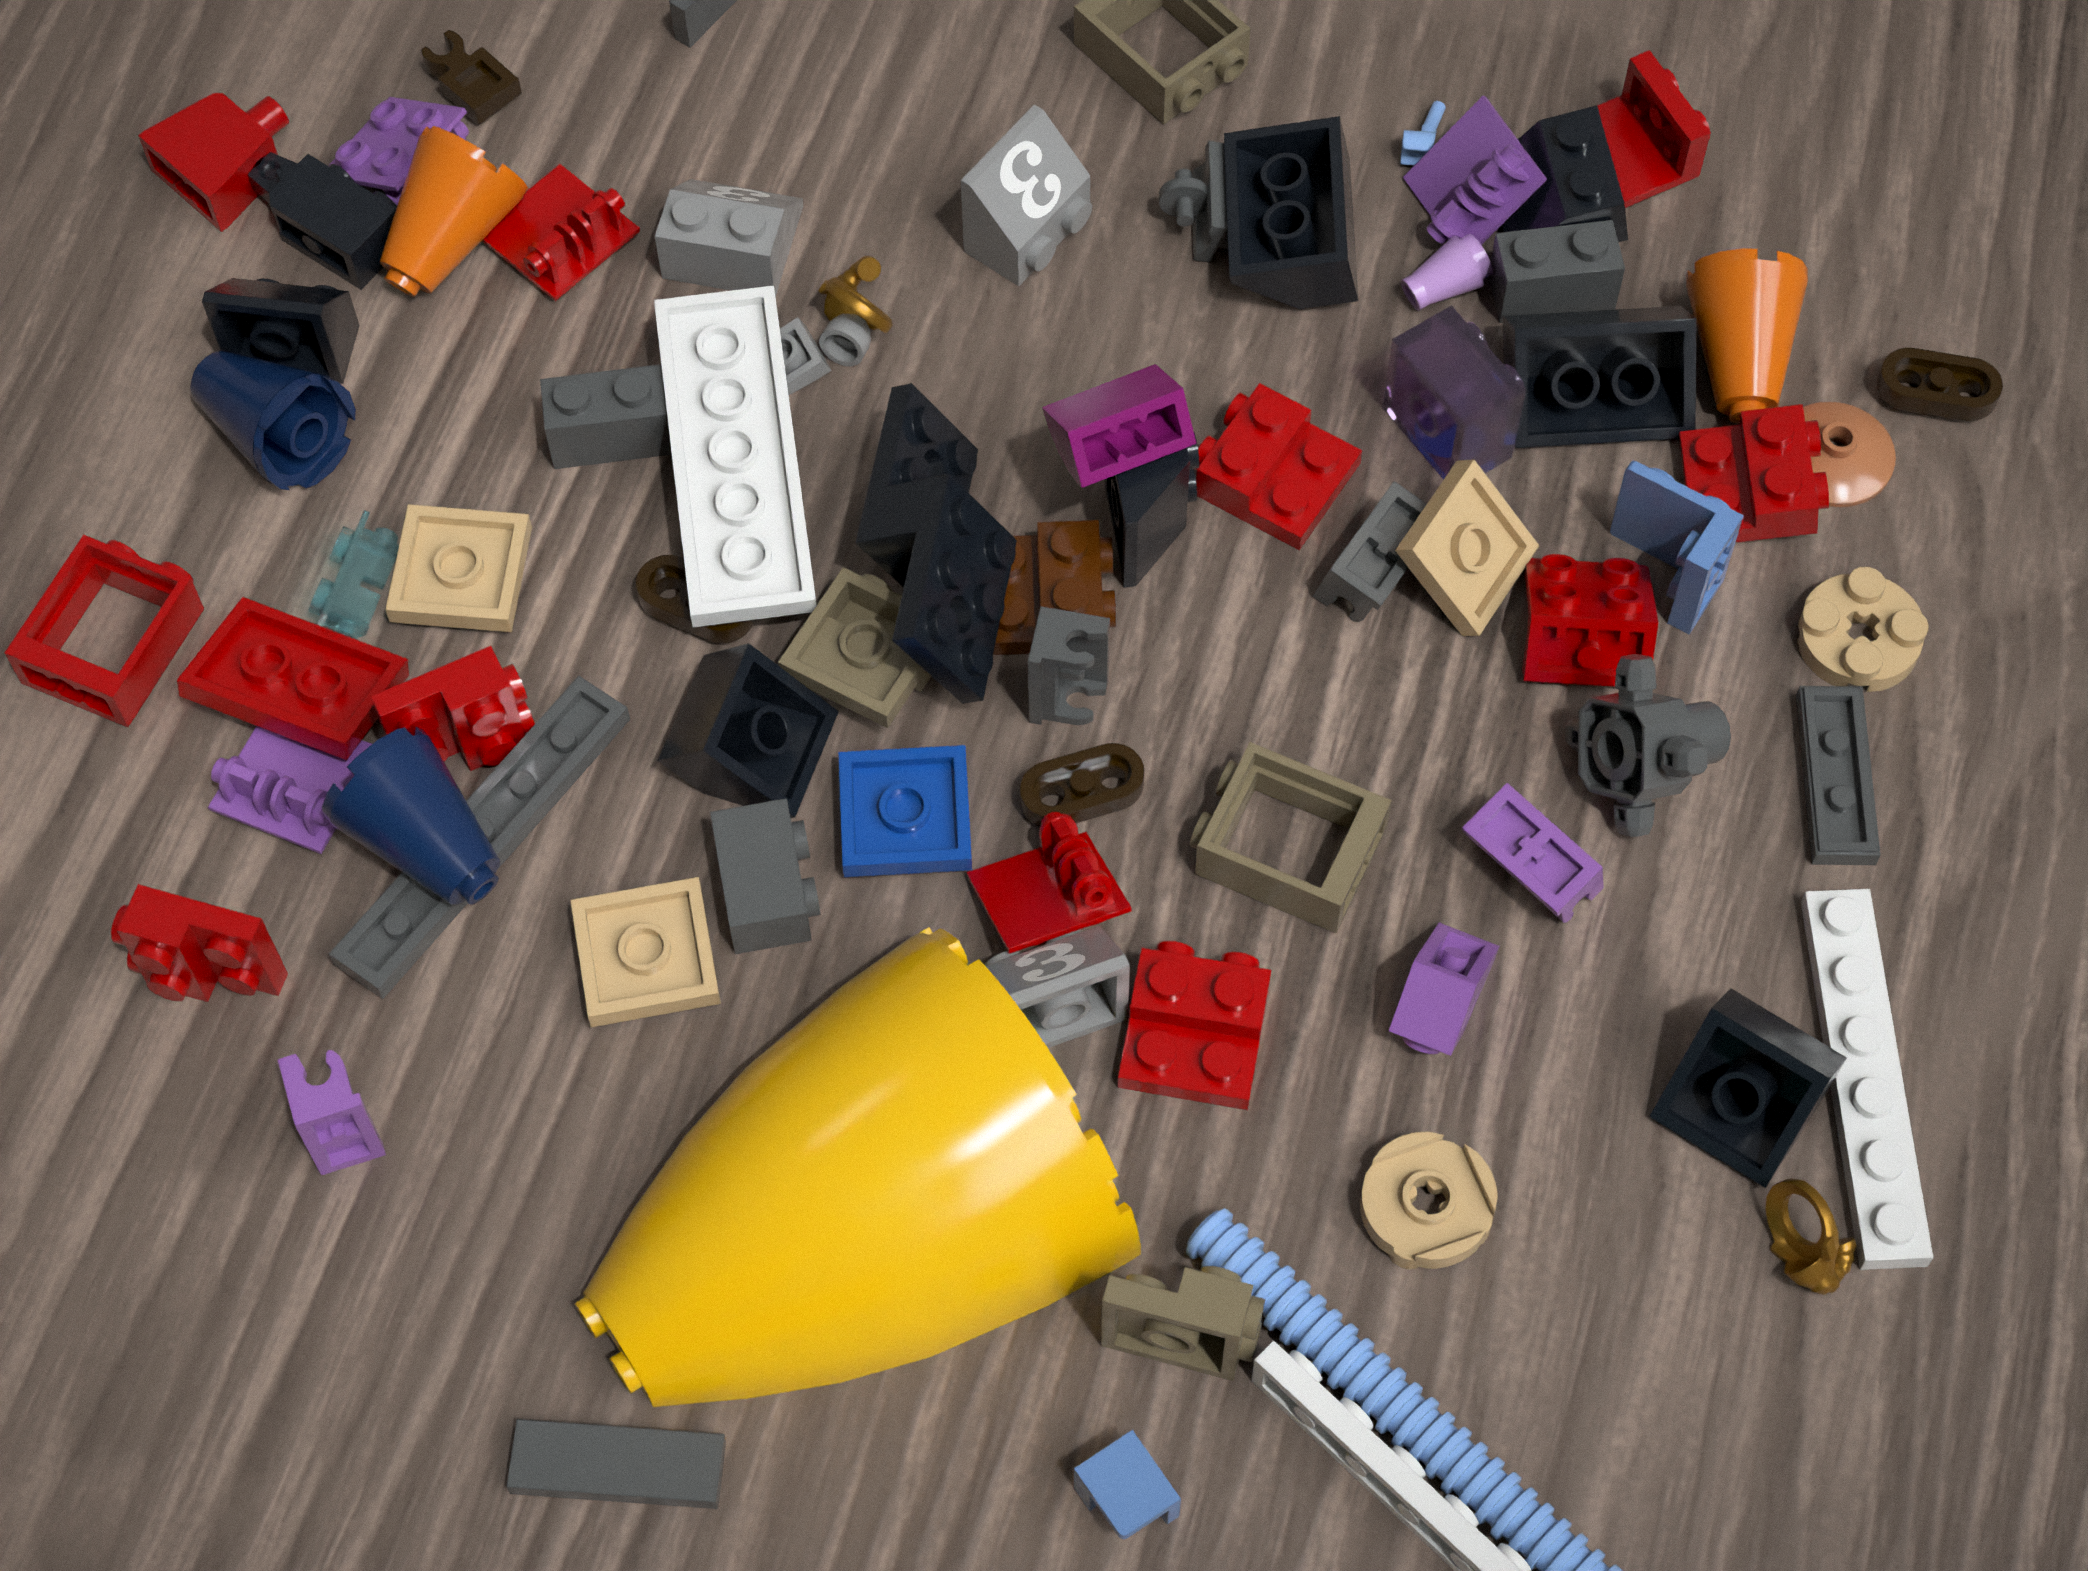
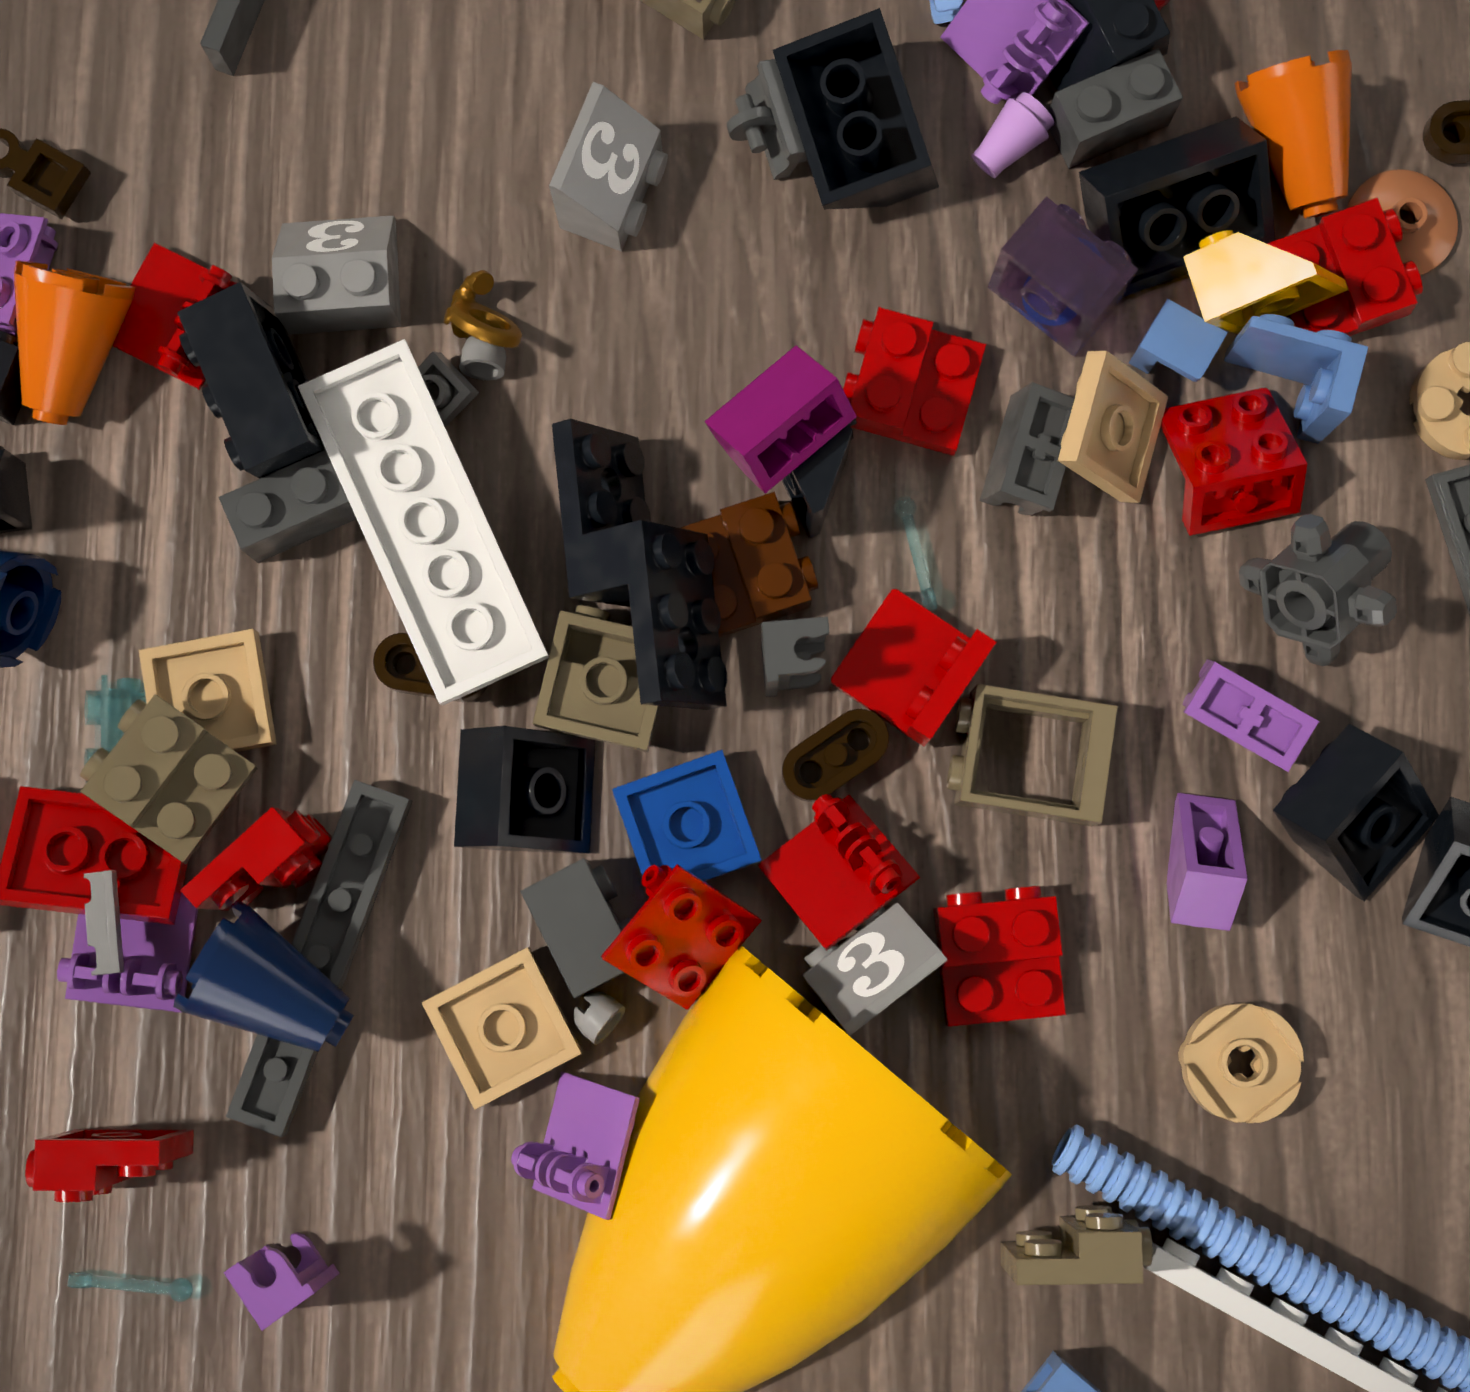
camera: 15 degrees left, 20 degrees up
none -> clear light blue hinge [67,1272,193,1302]
none -> dark tan plate [80,694,258,864]
none -> light grey piece [84,870,124,976]
none -> black slope [177,282,326,479]
none -> medium lavender hinge [511,1072,640,1220]
none -> light grey hinge [574,991,625,1045]
none -> red hinge [601,864,762,1010]
none -> red bracket [831,589,997,747]
none -> clear light blue hinge [894,496,937,611]
none -> medium blue panel [1129,298,1228,382]
none -> yellow slope [1183,230,1348,334]
none -> black slope [1273,724,1439,902]

